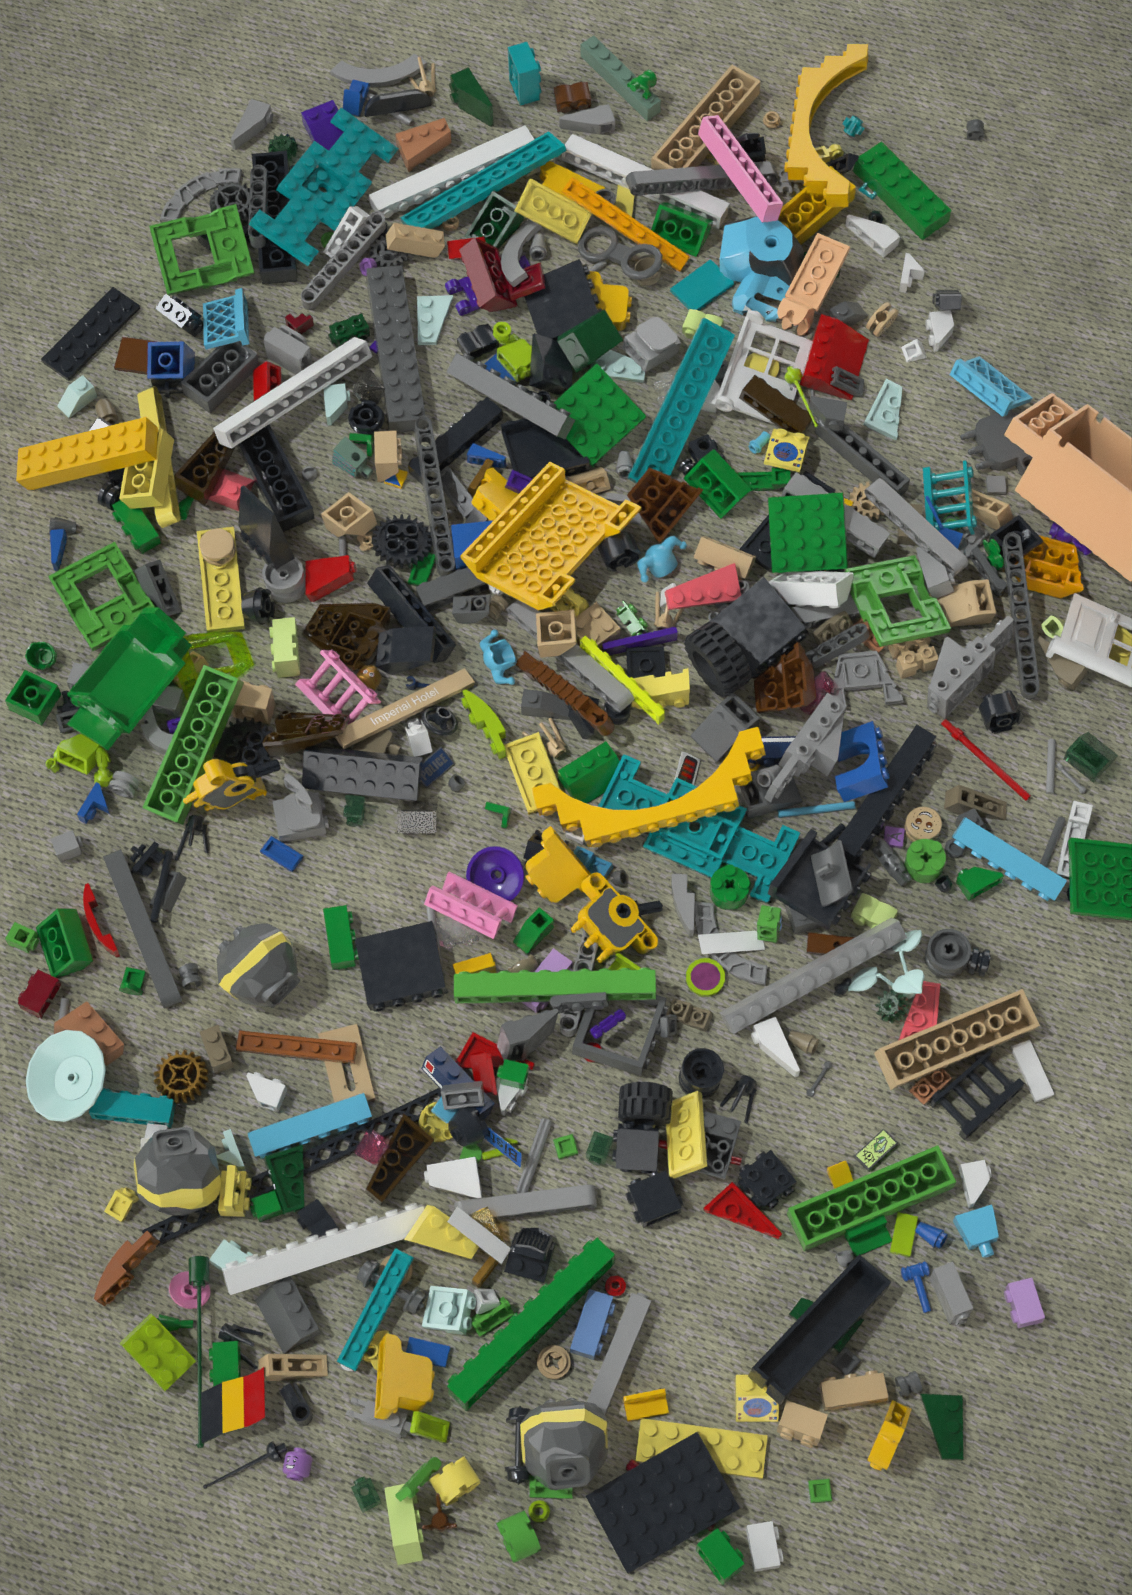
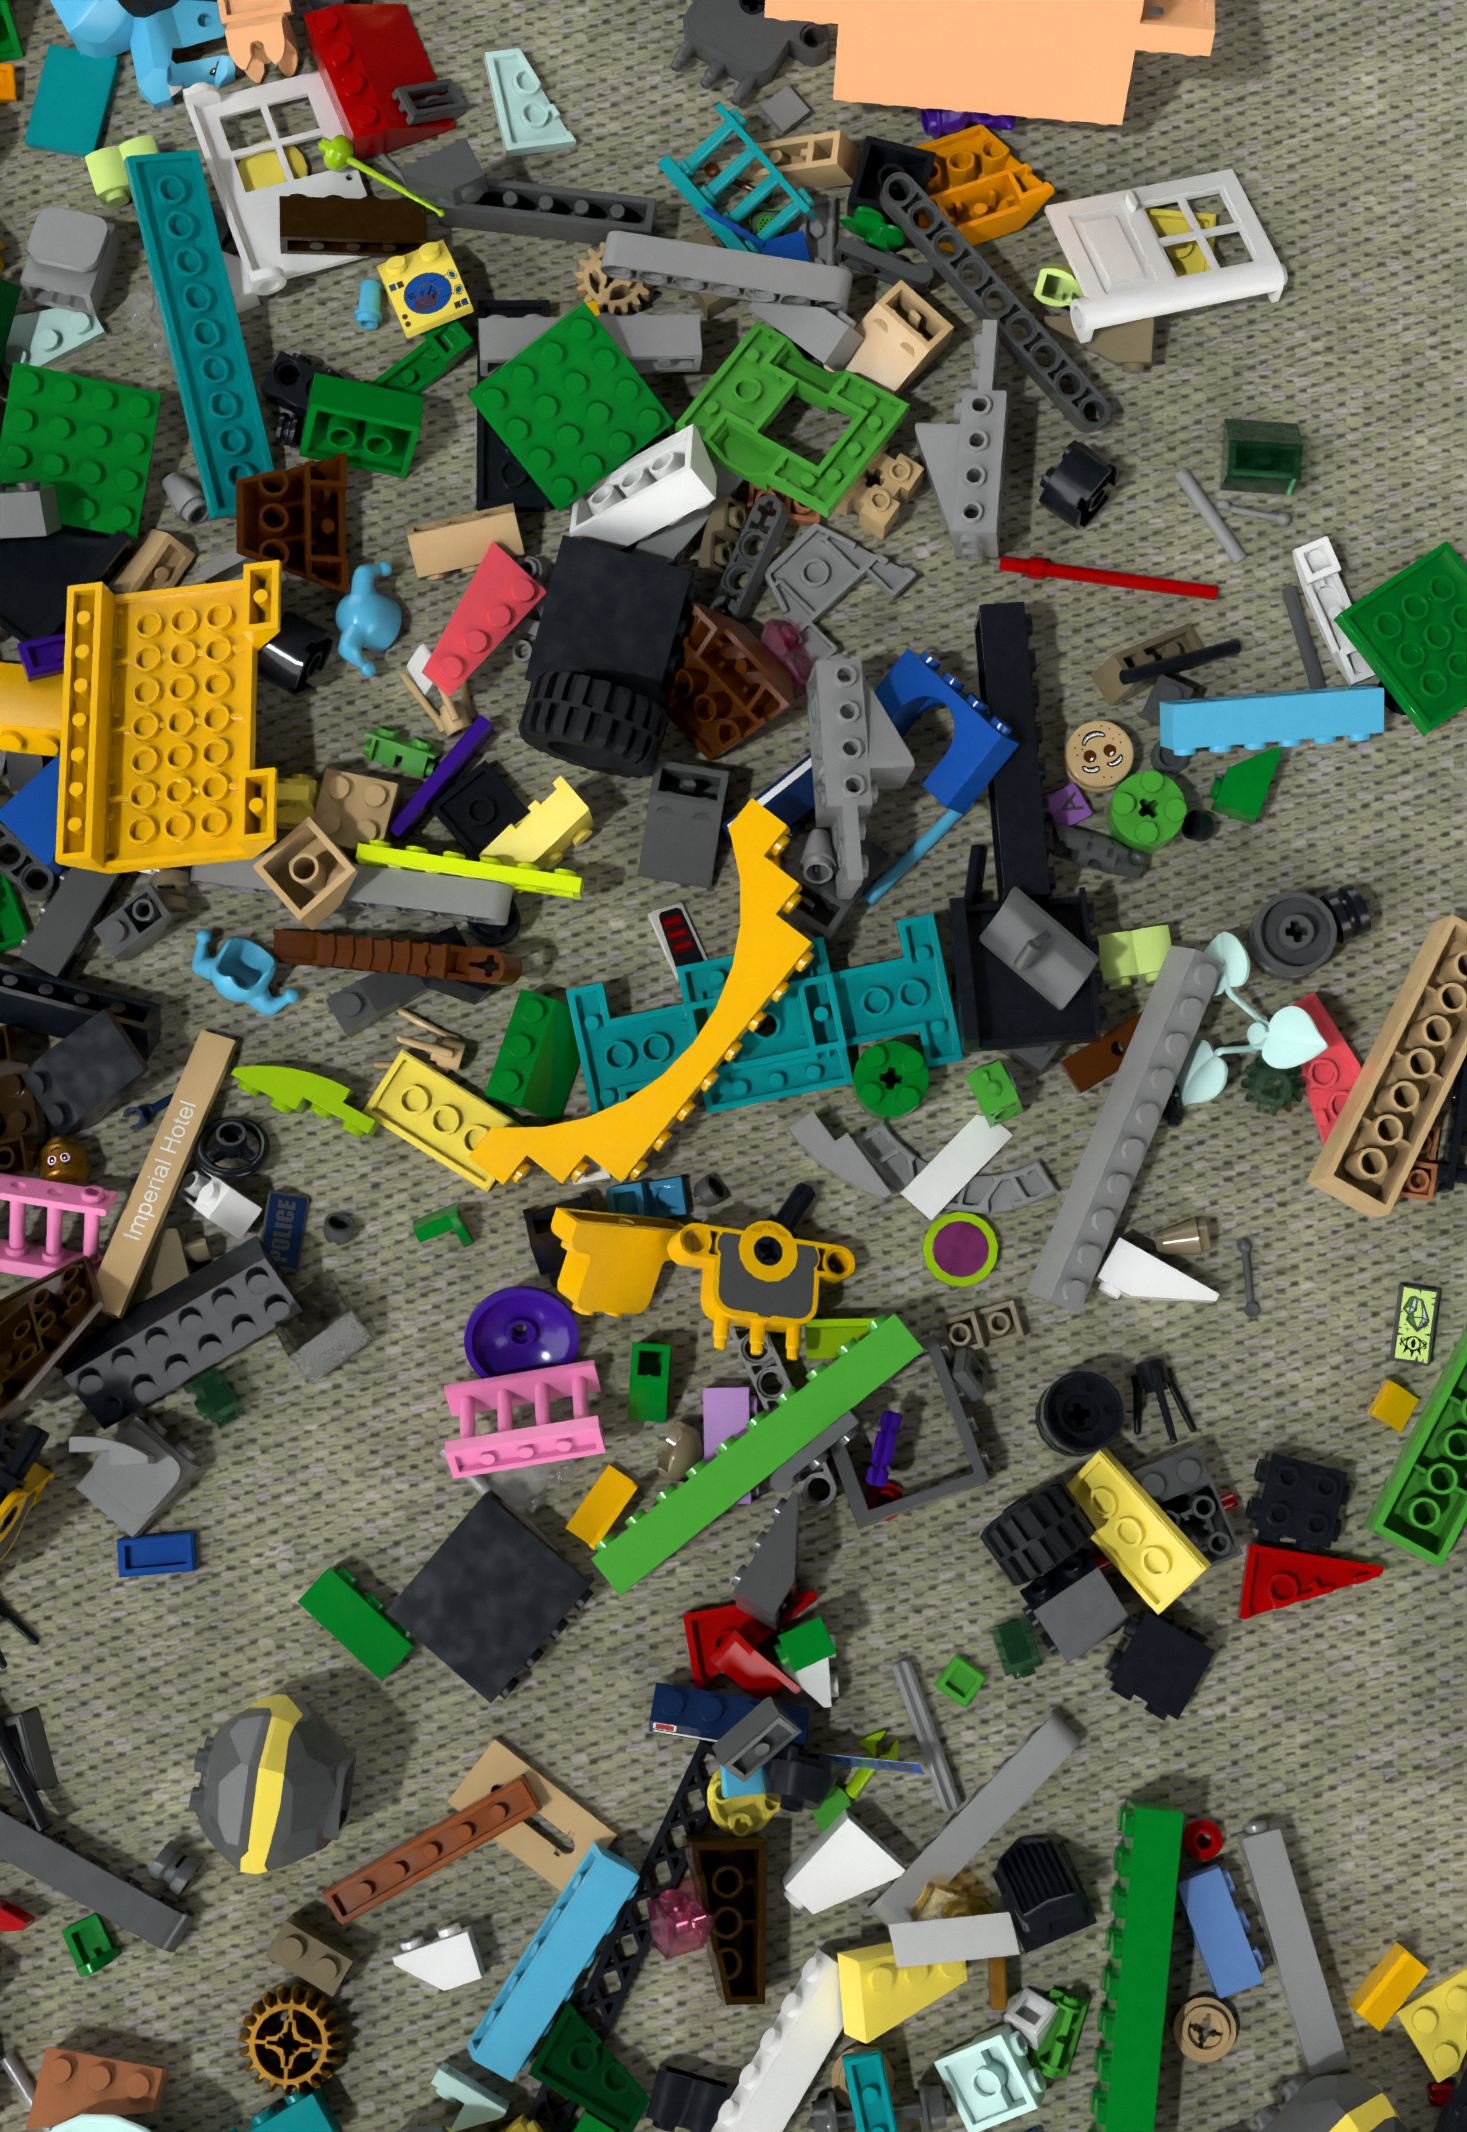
camera: 35 degrees left, 15 degrees up
none -> black bar [1119,639,1241,685]

